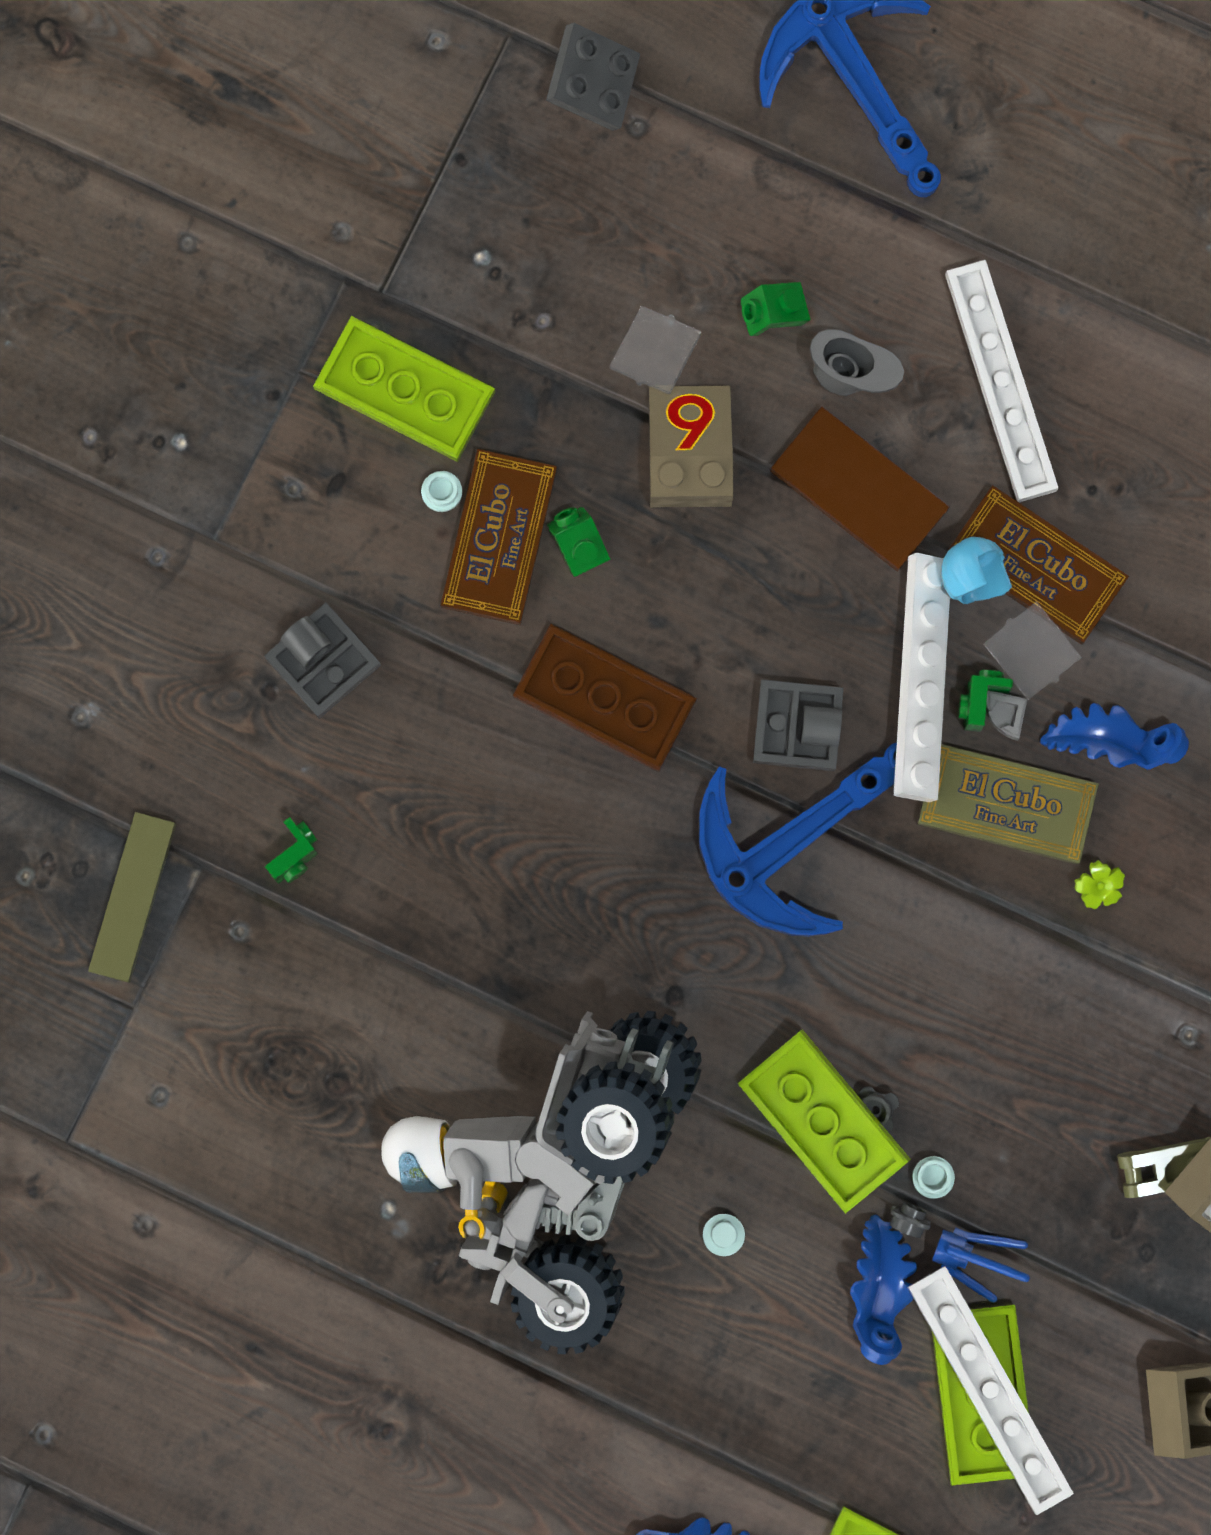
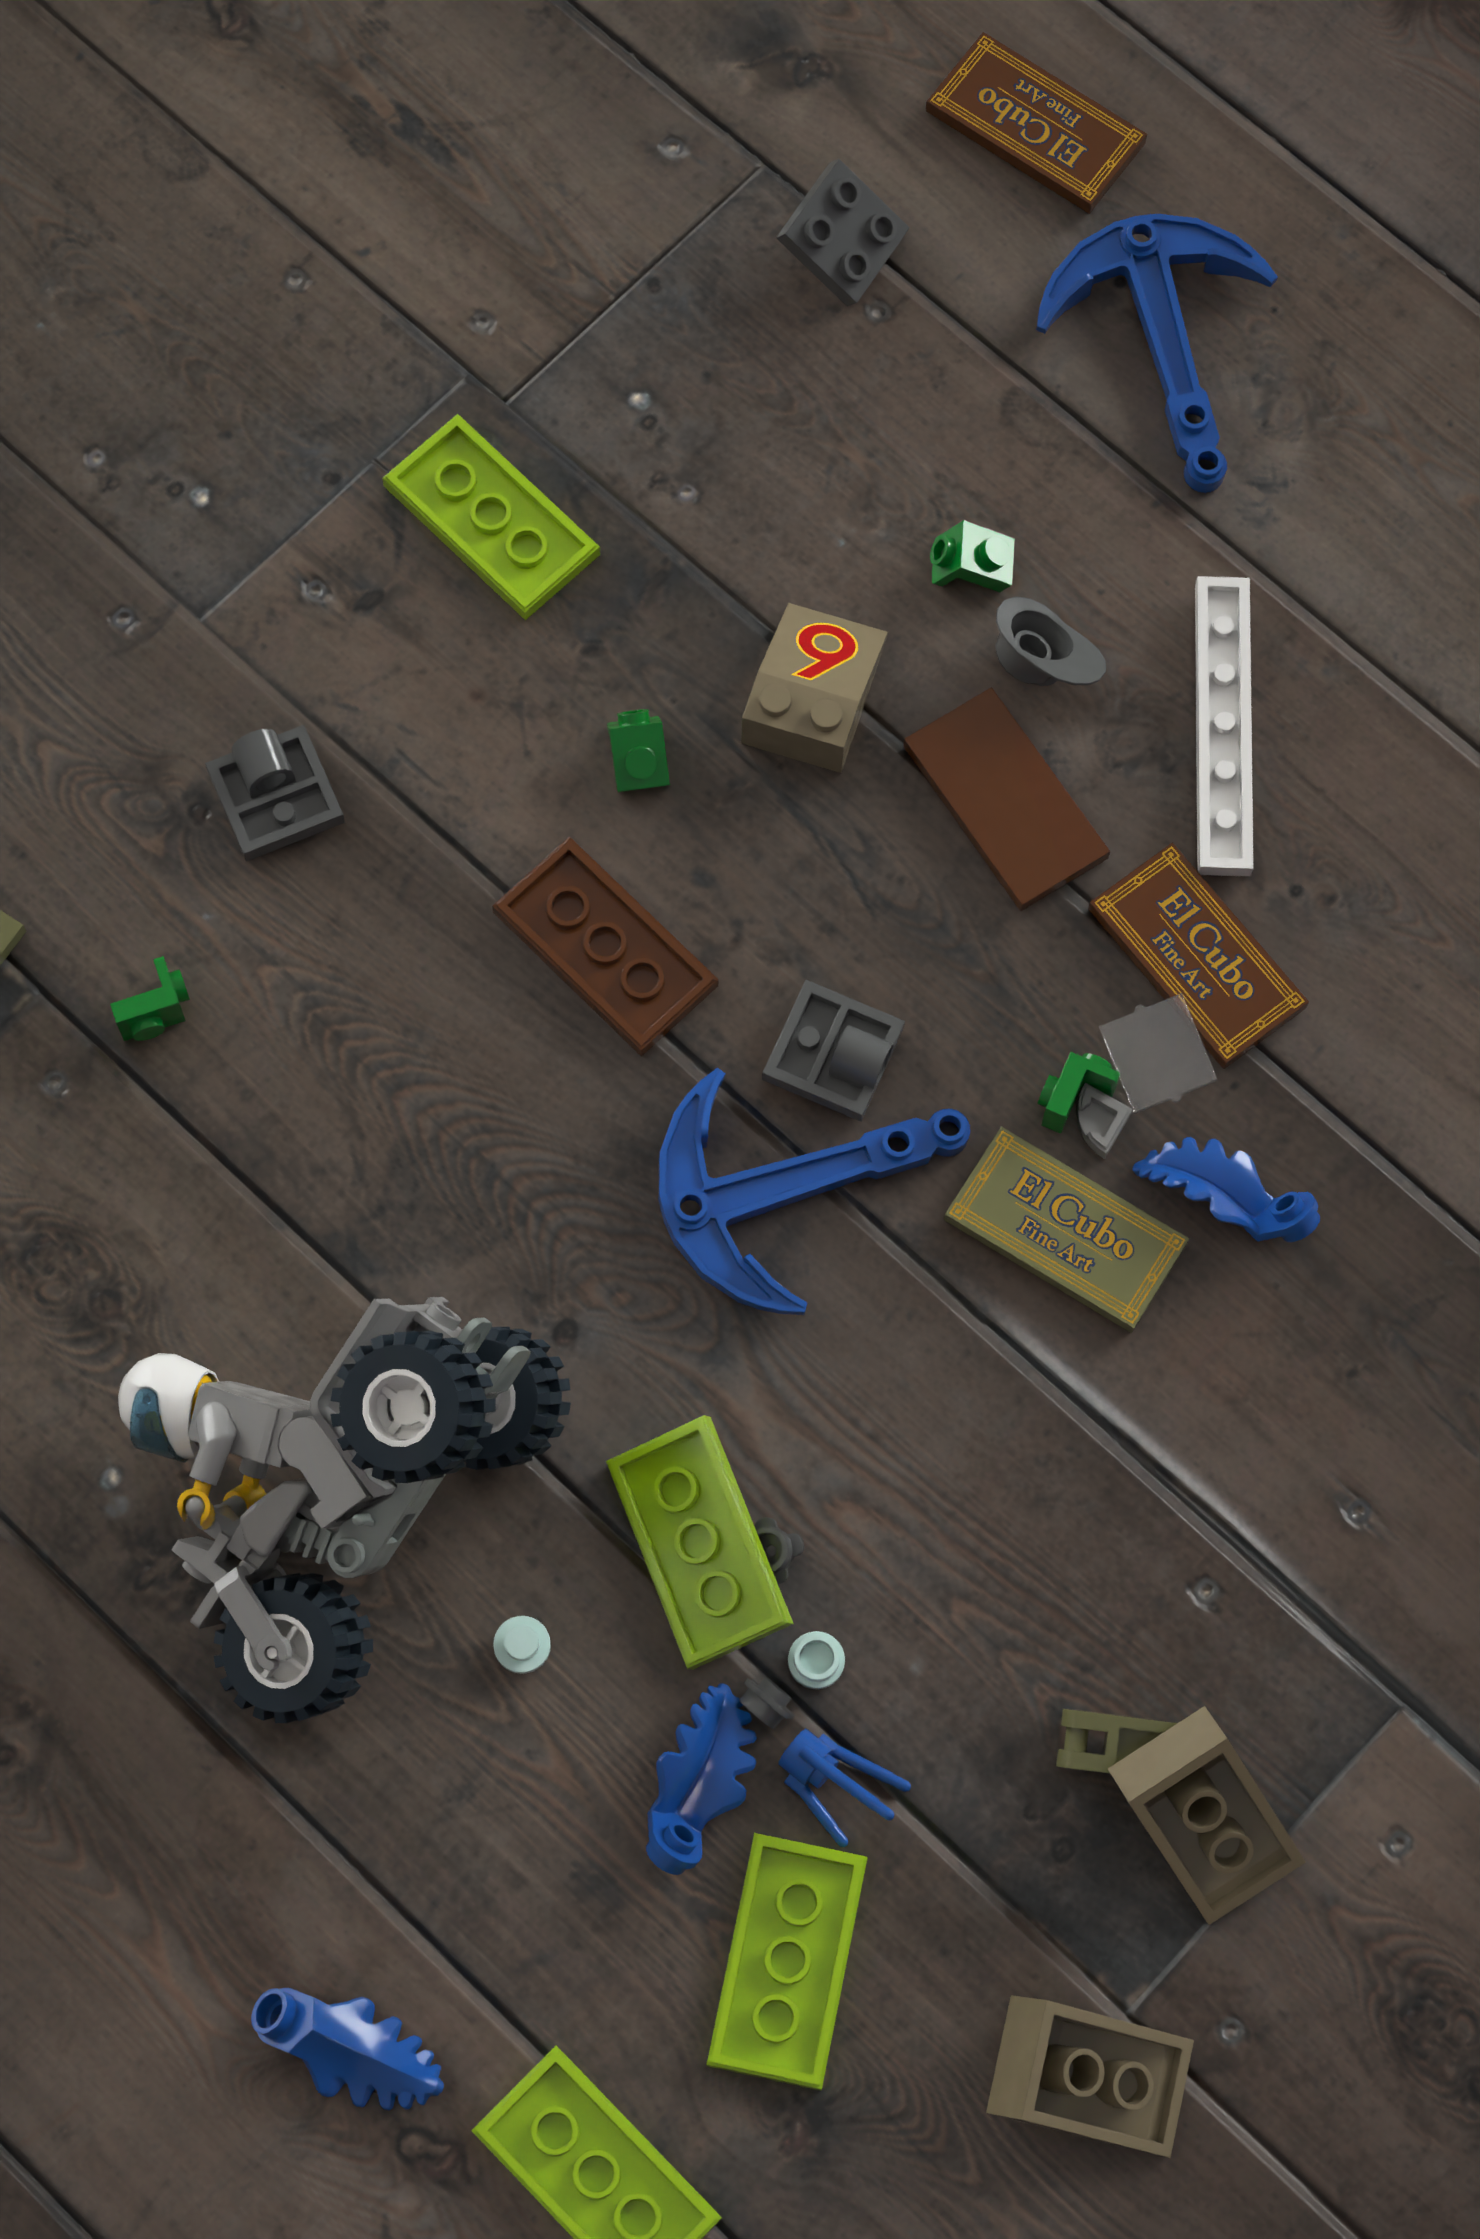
camera: 15 degrees right, 10 degrees down
light aqua plate [421,471,462,512] -> none
reddish brown tile [440,449,557,626] -> none
clear piece [610,306,701,395] -> none
white plate [894,553,950,803] -> none
white plate [907,1266,1074,1515] -> none
medium azure hair [942,536,1012,604] -> none
lime plant [1074,860,1125,909] -> none

